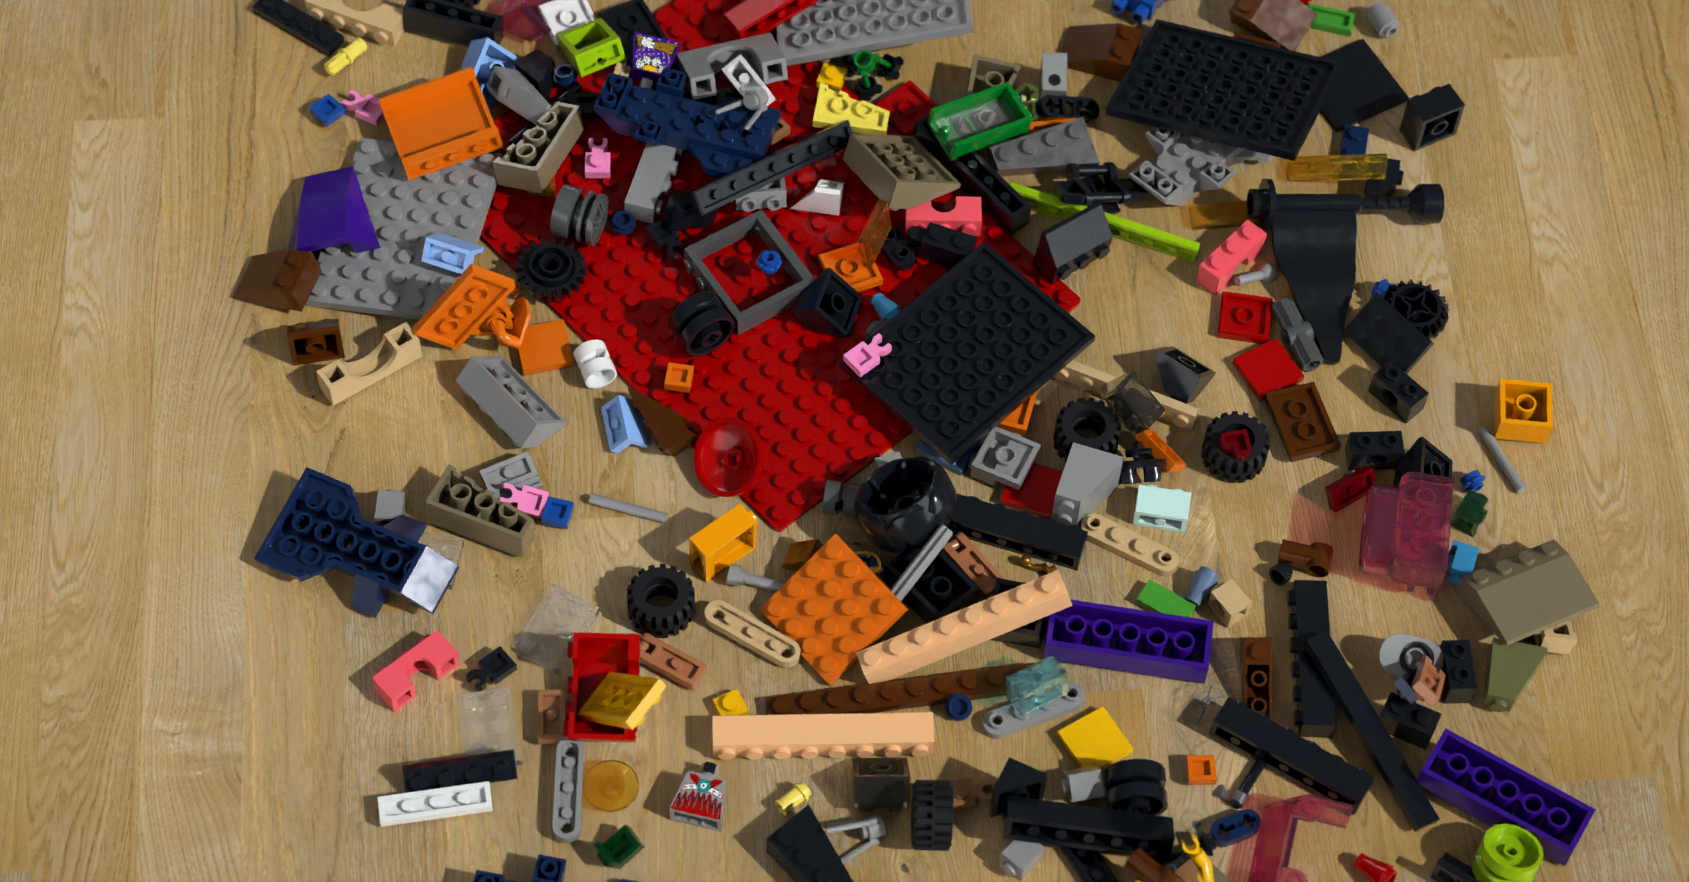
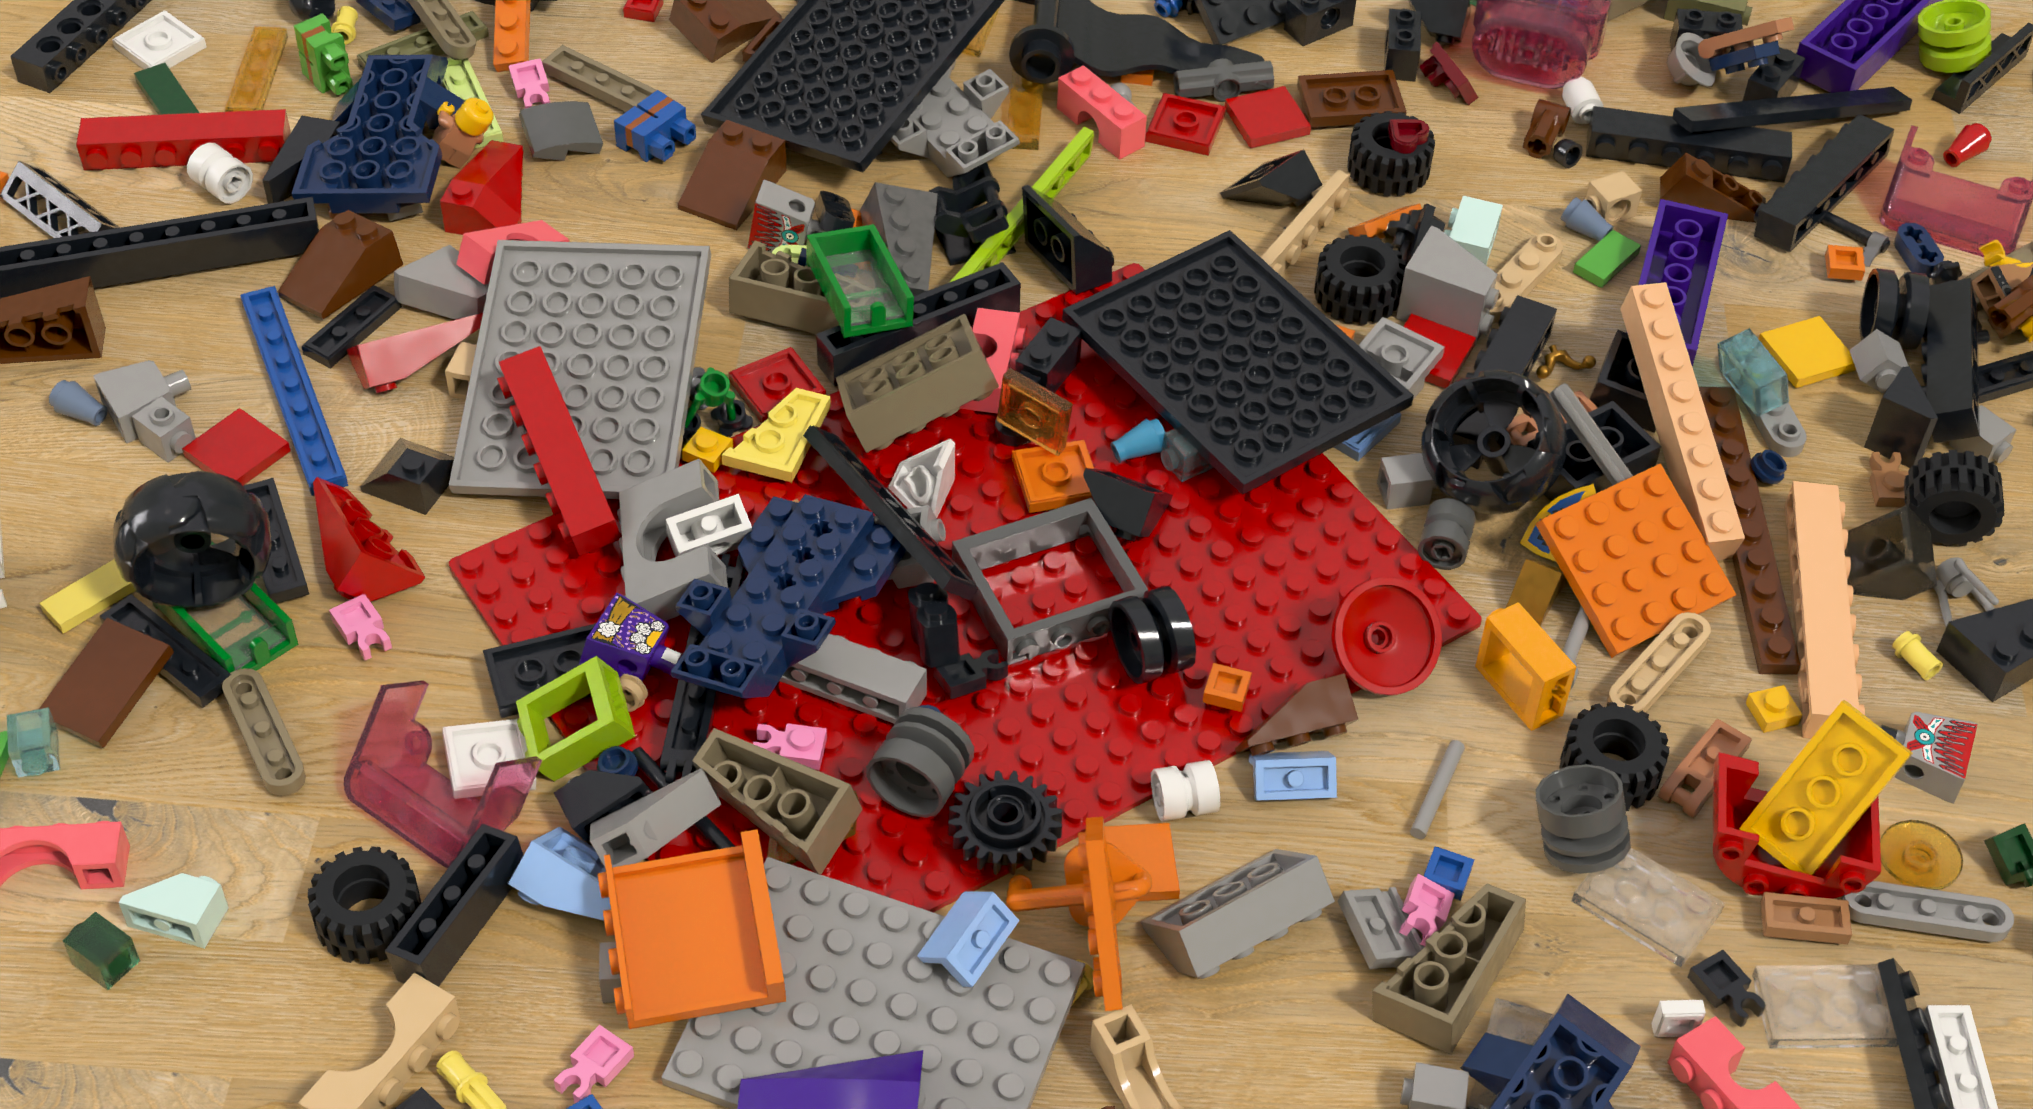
camera: 80 degrees left, 10 degrees down
light grey plant [715,84,769,130] -> none
blue plate [757,250,782,274] -> none
bright pink plate [843,333,892,377] -> none
clear smoke slope [1101,370,1165,435] -> none
none -> dark grey wheel [1536,764,1631,874]
none -> white brick [1562,77,1604,124]
none -> white tile [1652,1000,1706,1037]

